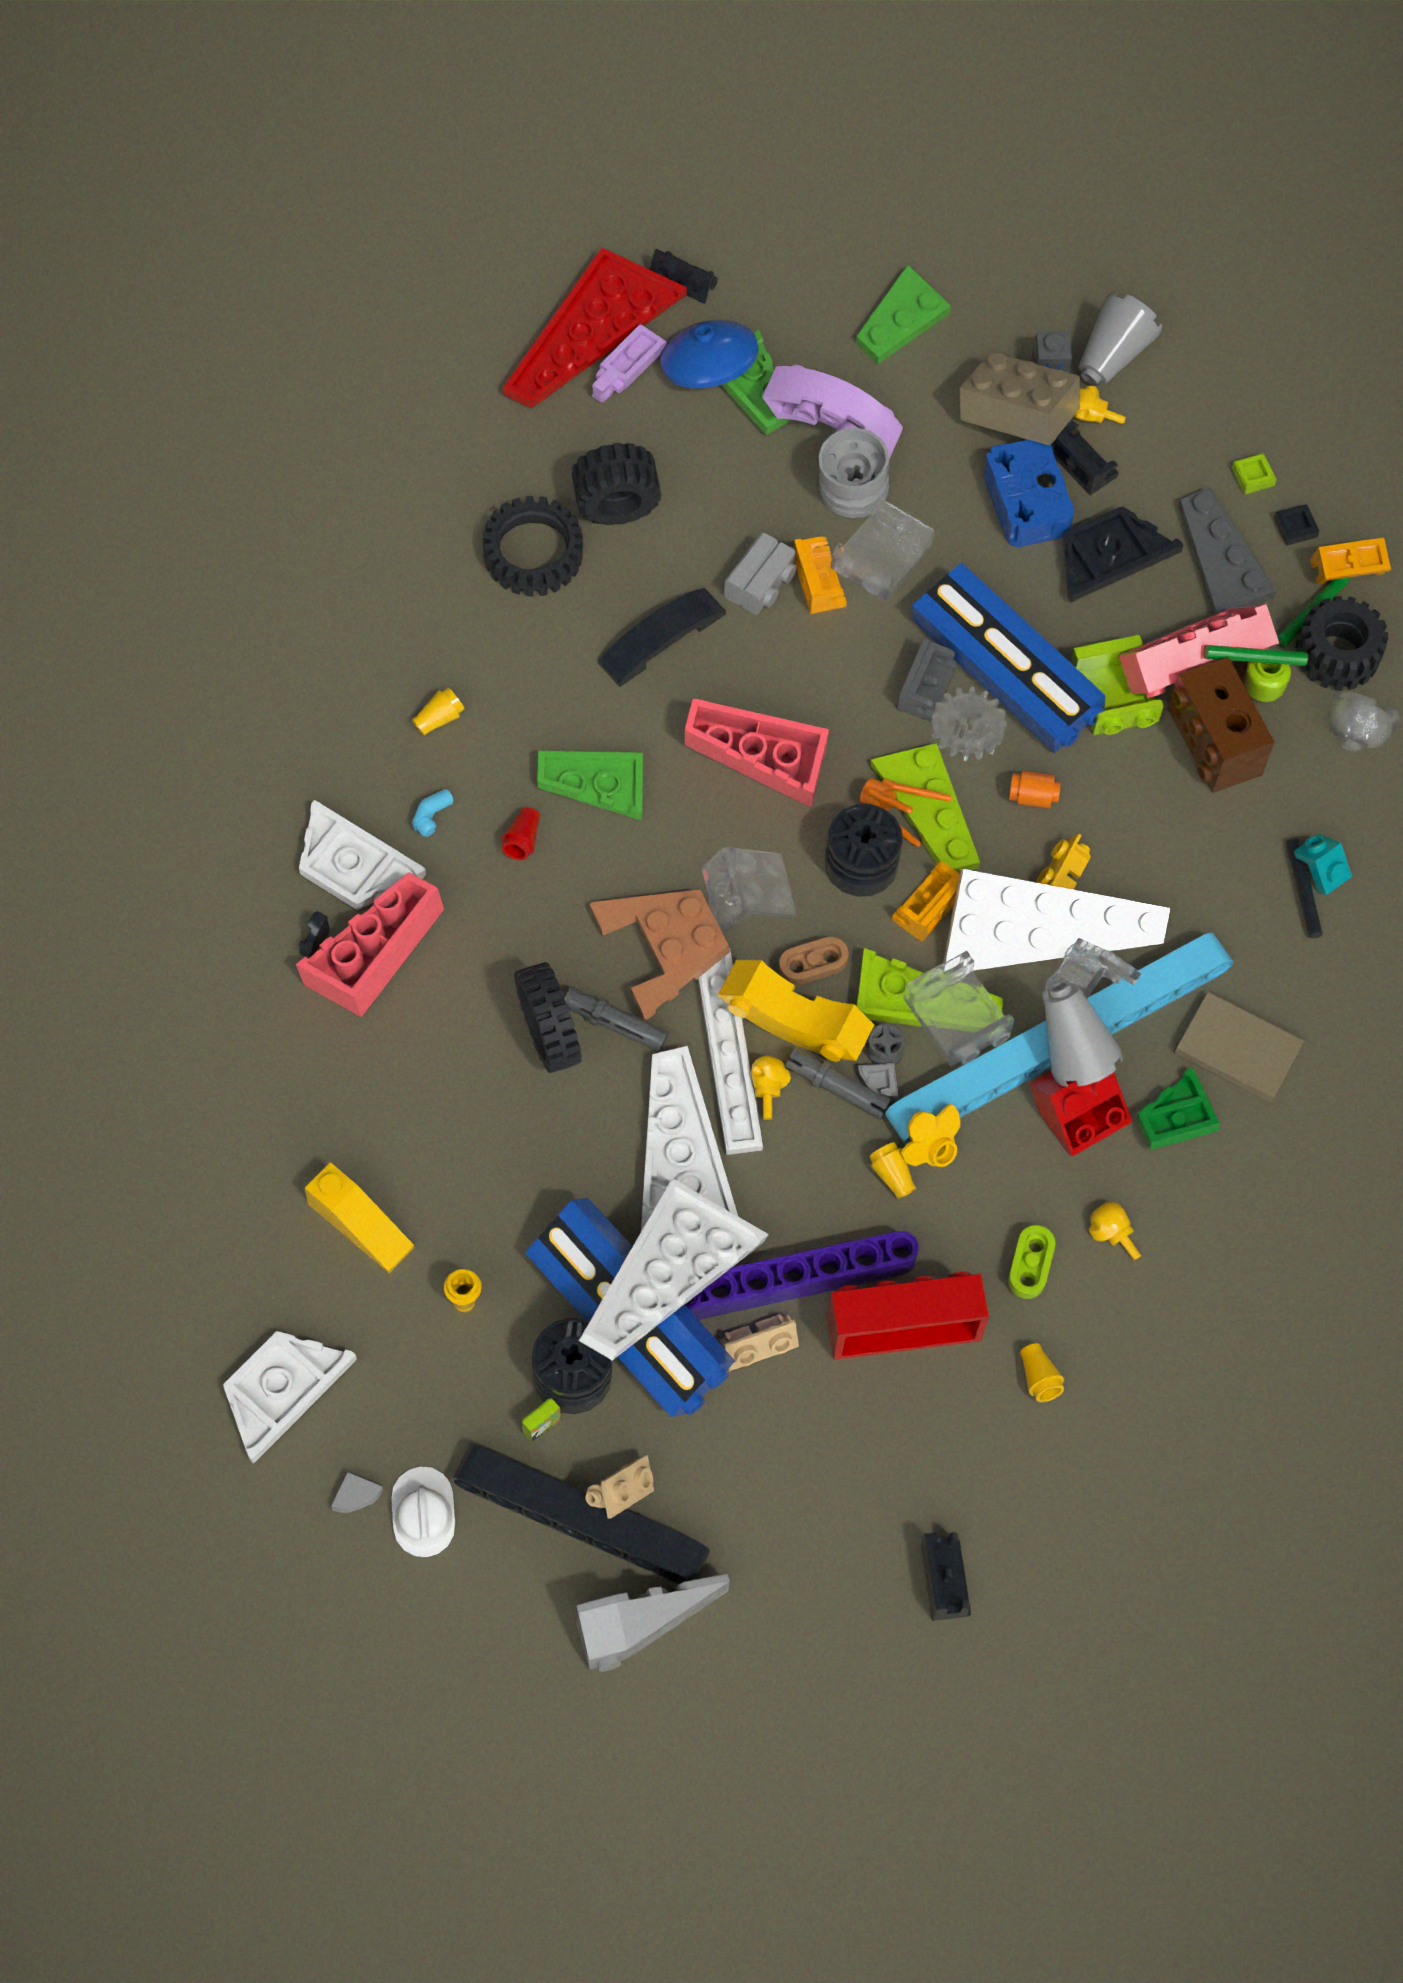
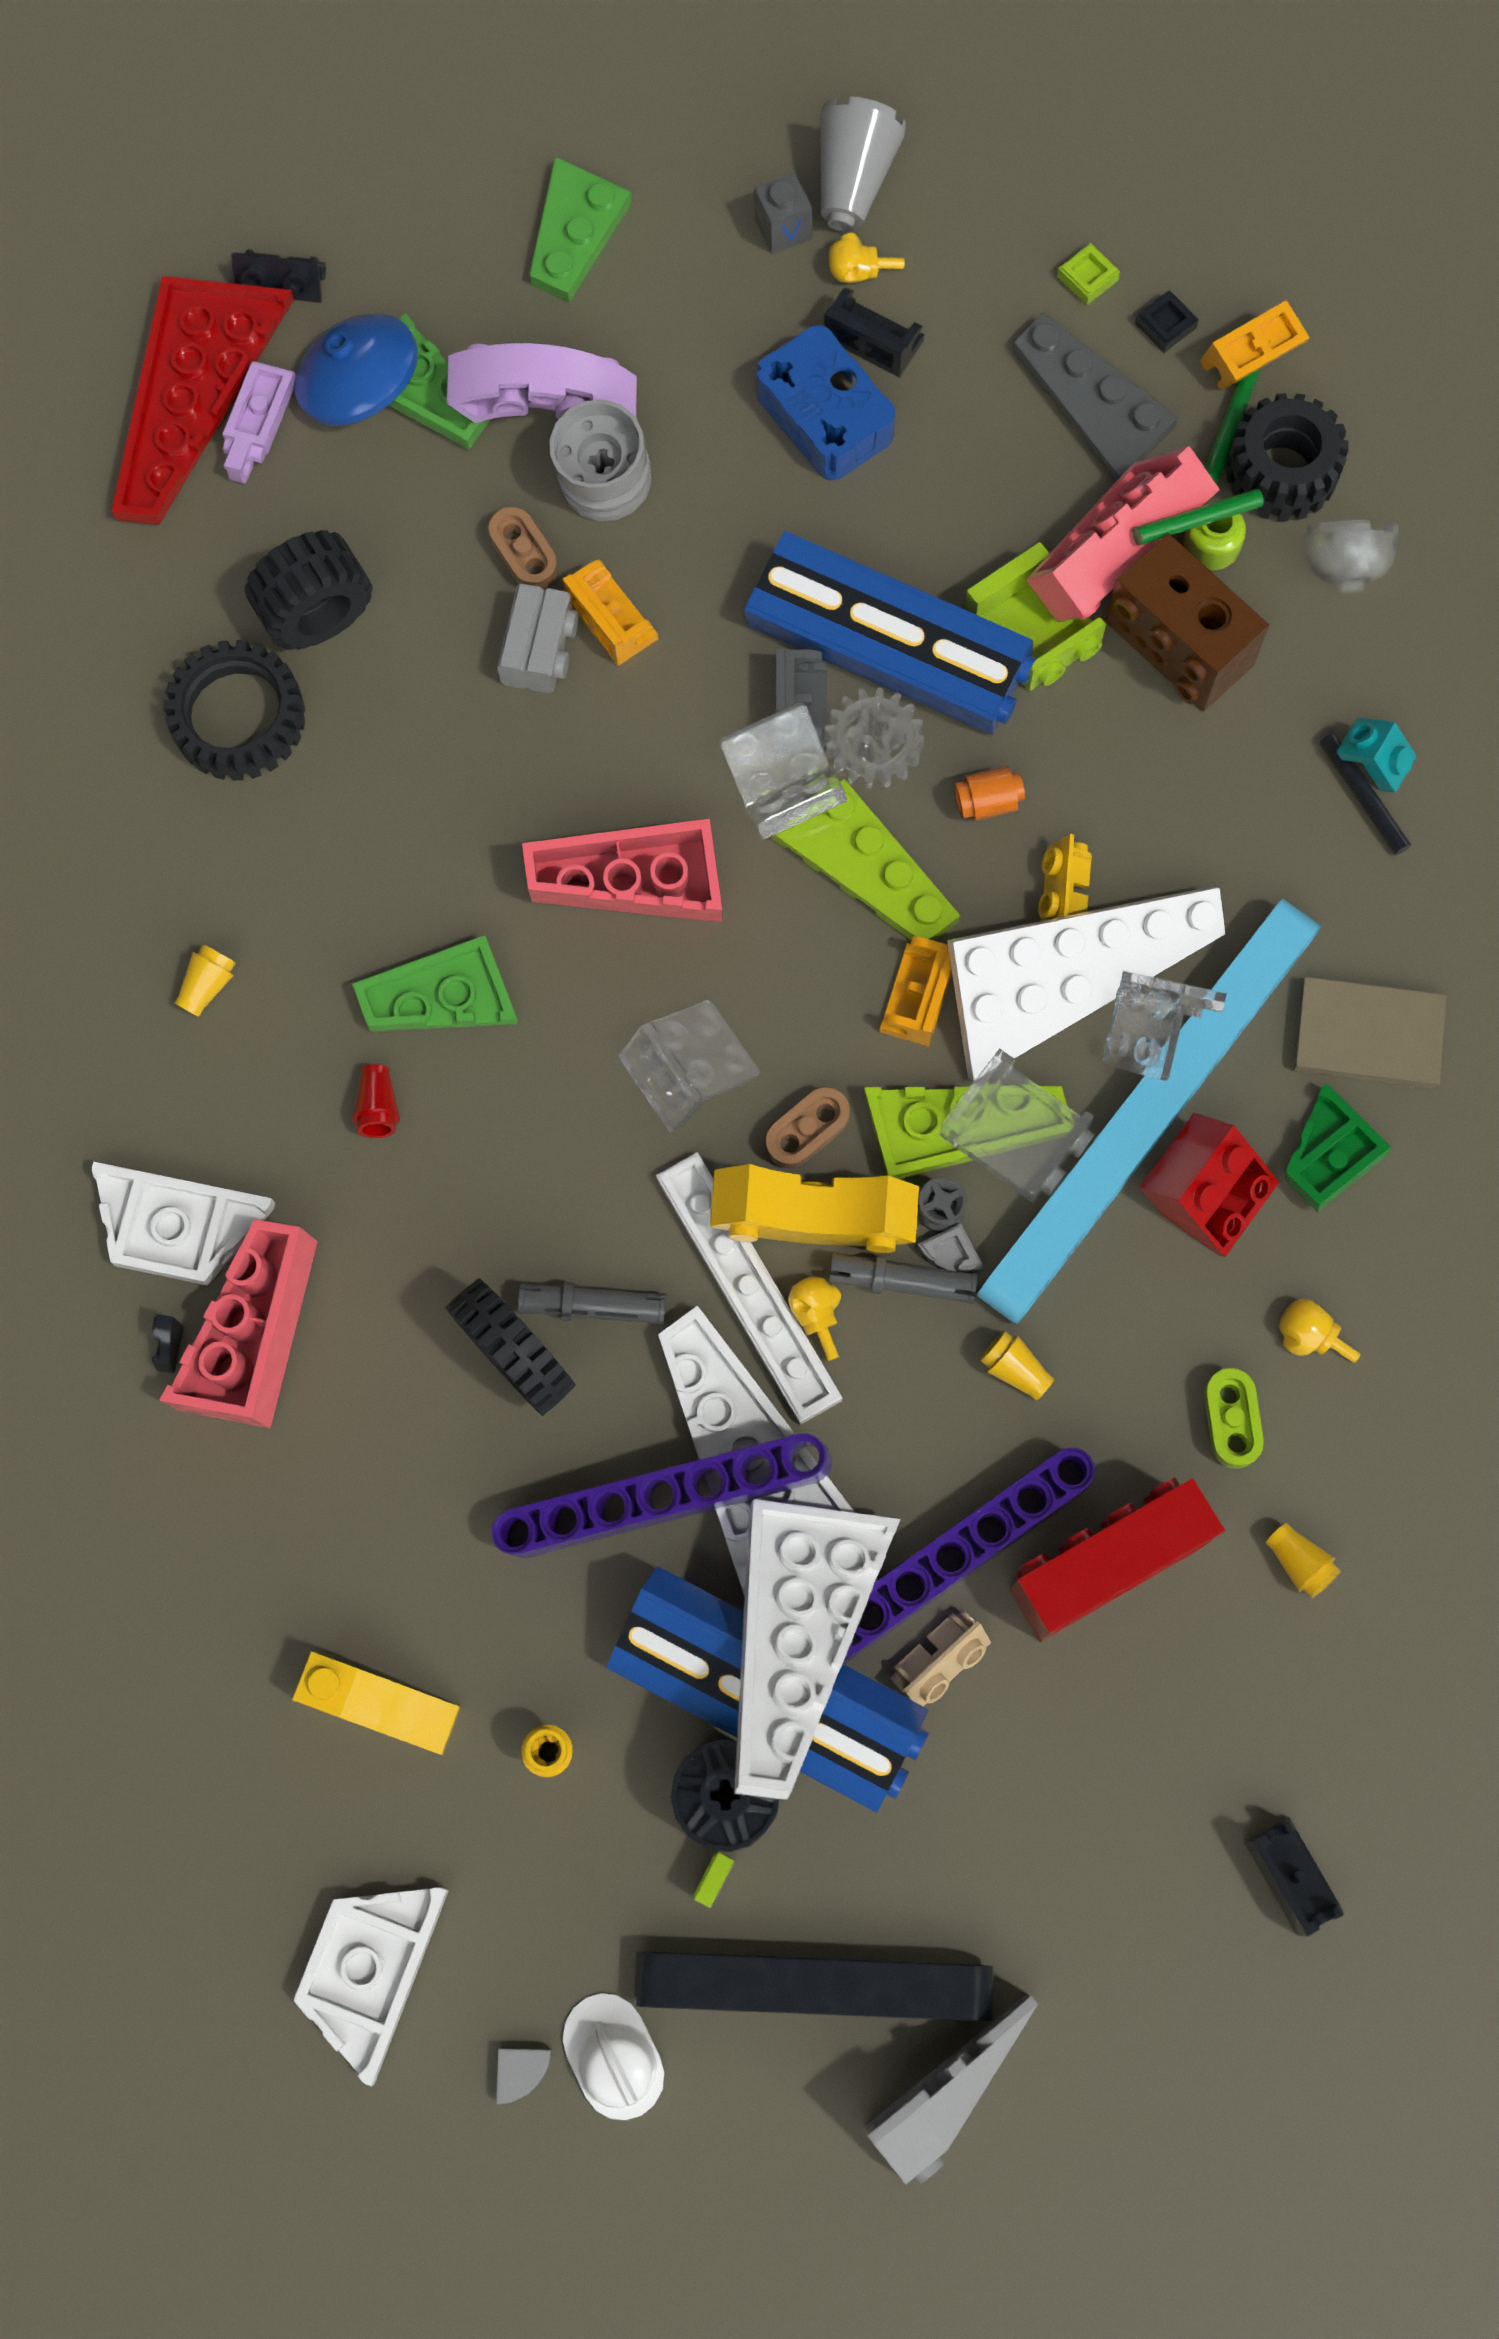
camera: 15 degrees left, 10 degrees up
medium azure arm [412,789,453,837] -> none
tan hinge [585,1455,654,1518] -> none
nougat wing [589,890,730,1020] -> none
black slope [598,588,726,687] -> none
black wheel [825,804,903,897] -> none
clear panel [830,497,935,601] -> none
orange plant [860,778,952,847] -> none
yellow plate [901,1103,960,1167] -> none
dark tan brick [960,352,1080,446] -> none
light grey cone [1044,980,1123,1086] -> none
black wing [1063,506,1183,603] -> none
none -> medium nougat plate [489,507,558,589]
none -> dark purple beam [492,1433,832,1558]
none -> clear bracket [719,702,848,840]

